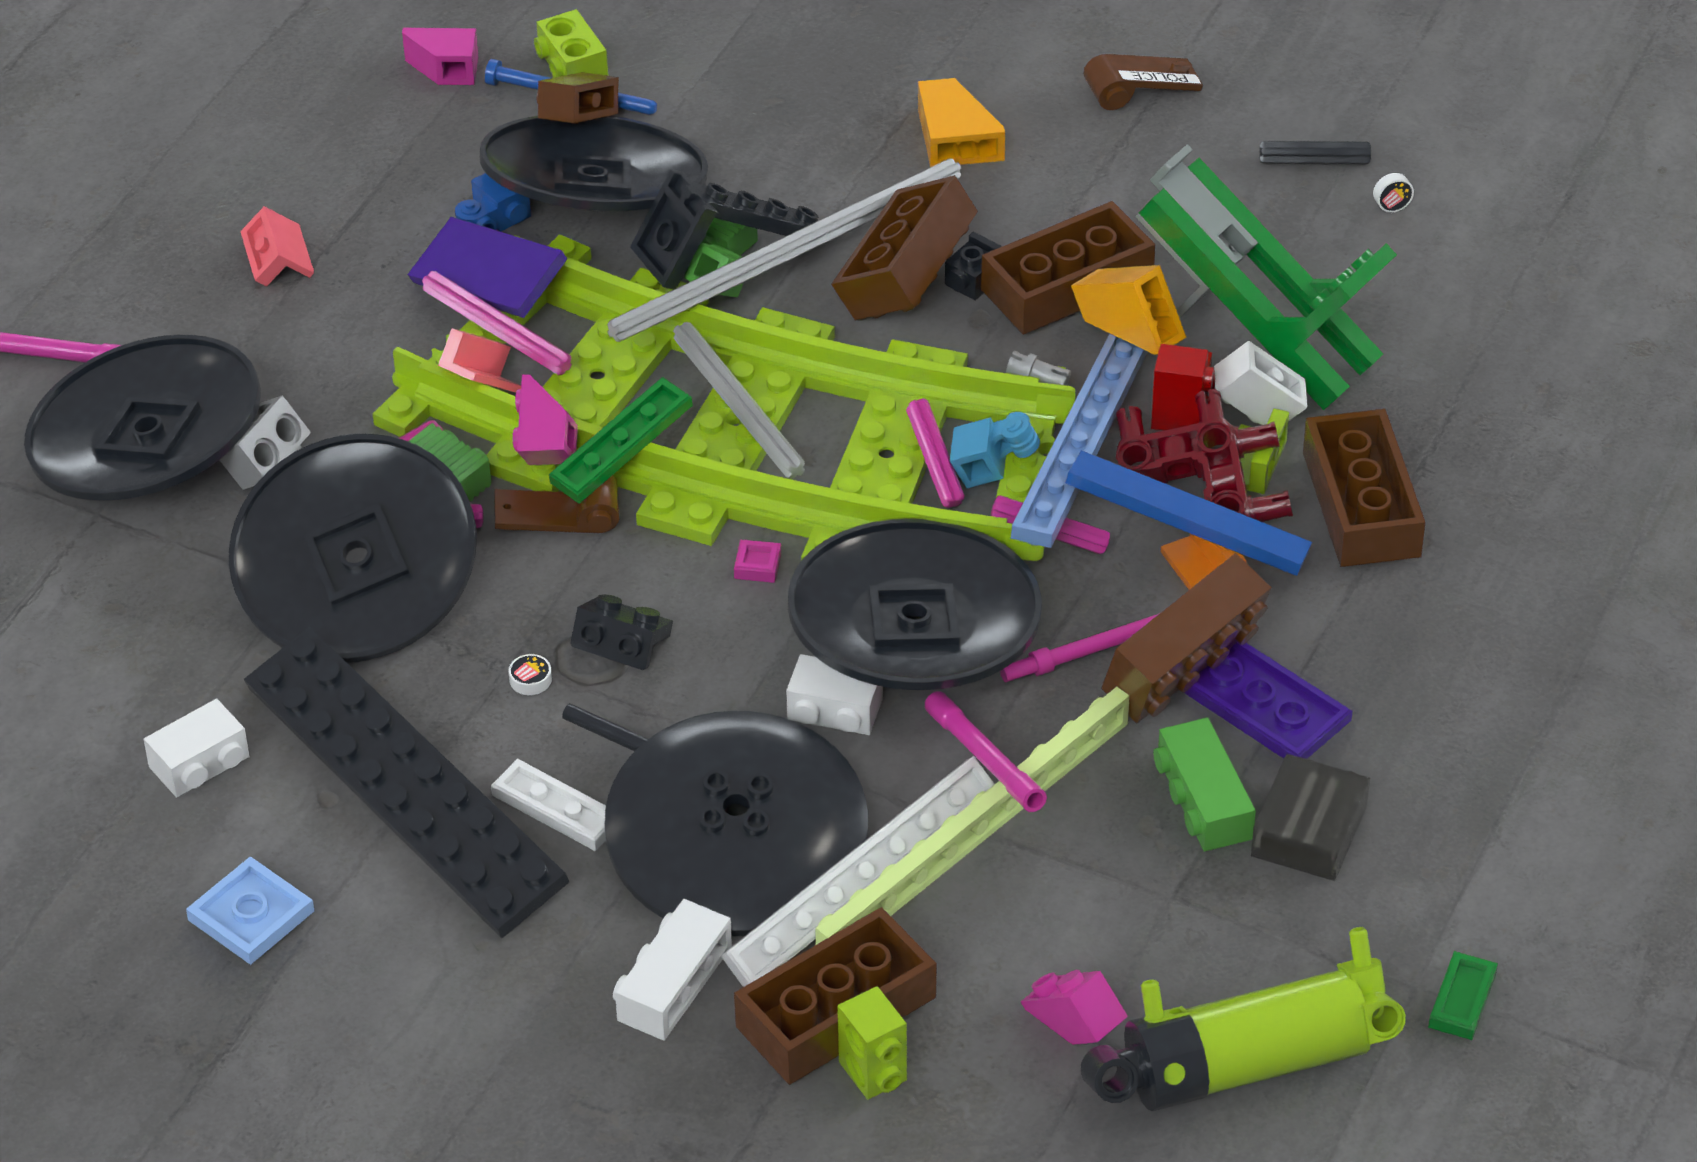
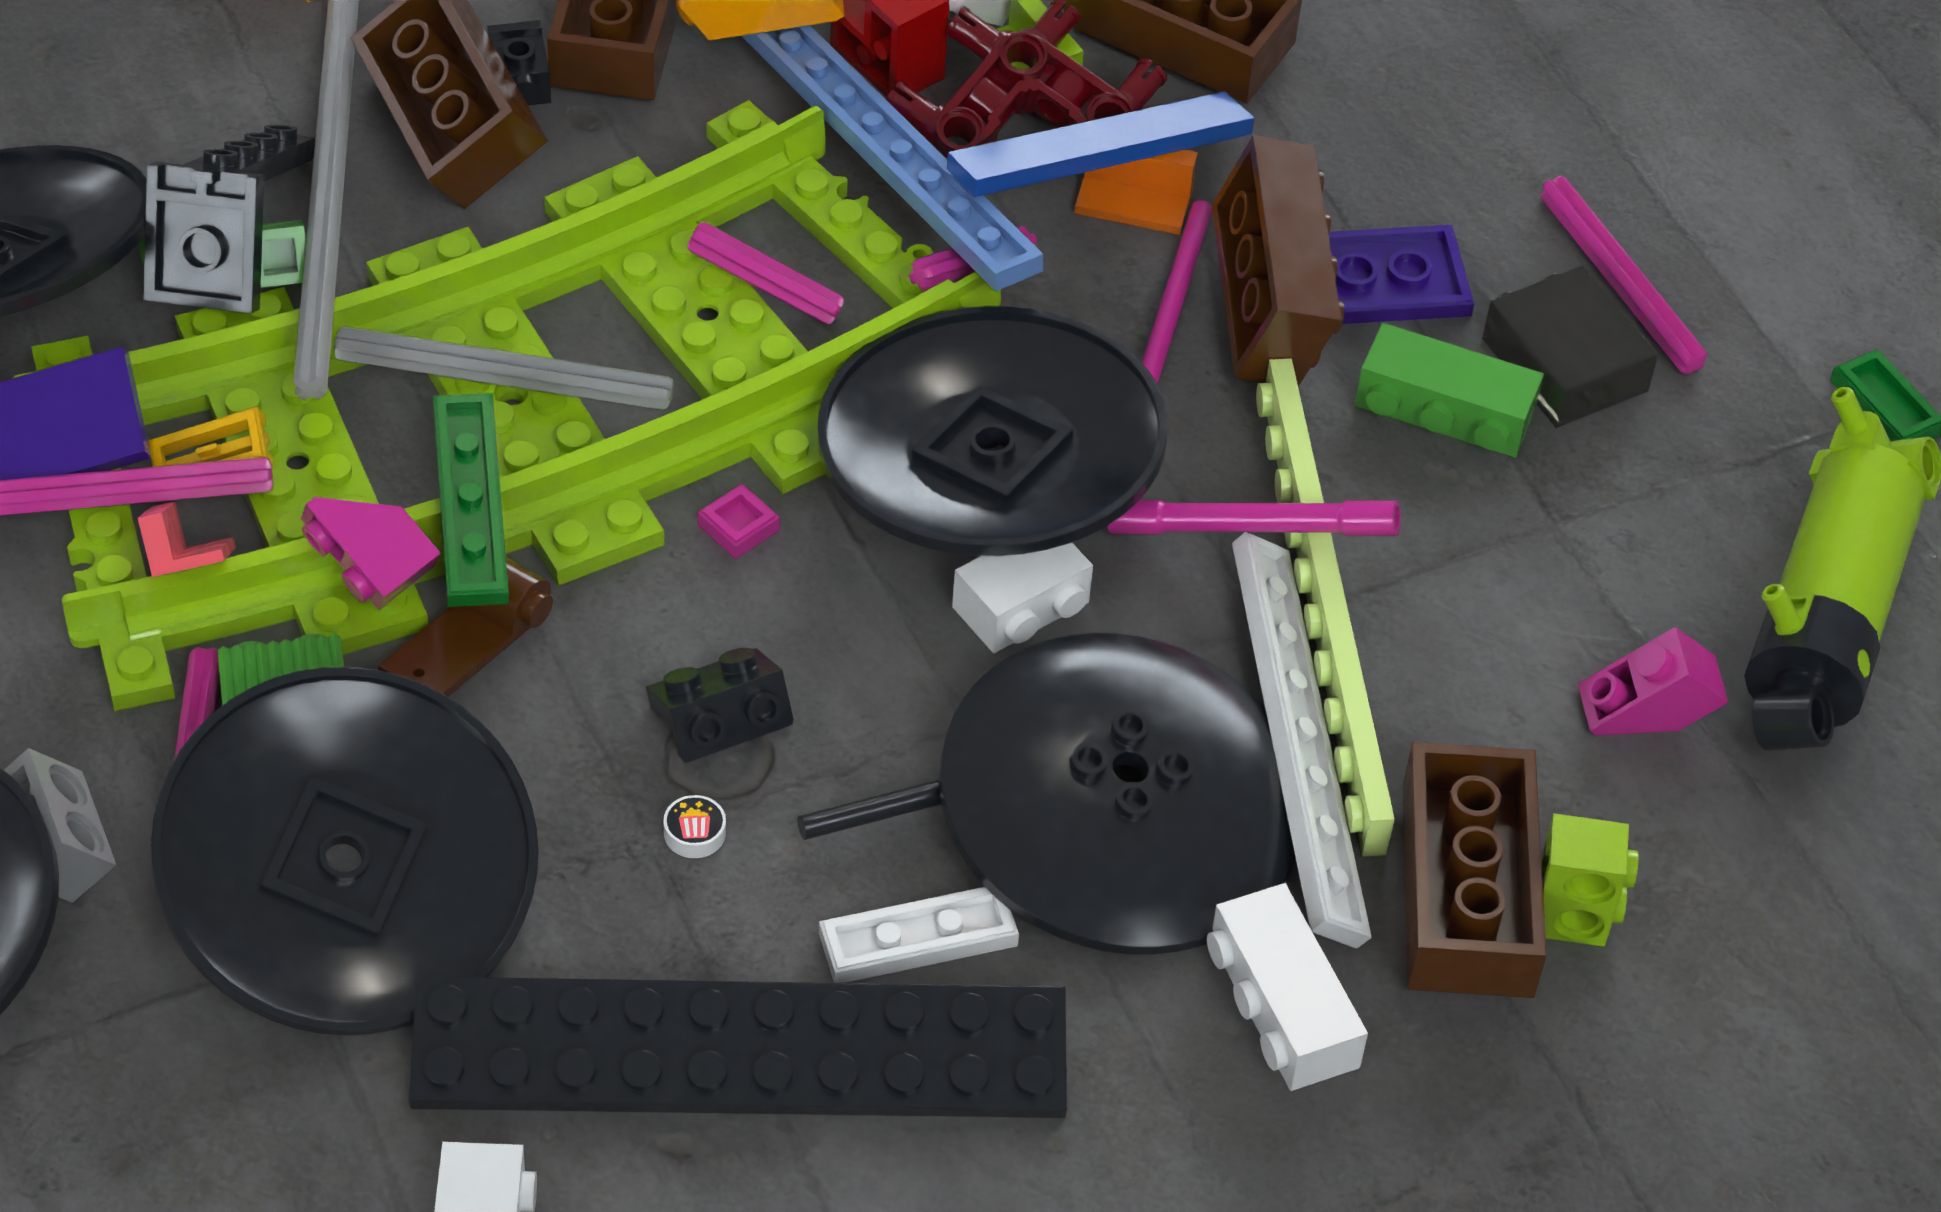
camera: 55 degrees left, 5 degrees up
dark azure brick [950,412,1040,489] -> none
light grey pin [1006,350,1071,386] -> none
none -> yellow tile [148,407,274,467]
none -> dark pink axle [1540,176,1708,375]

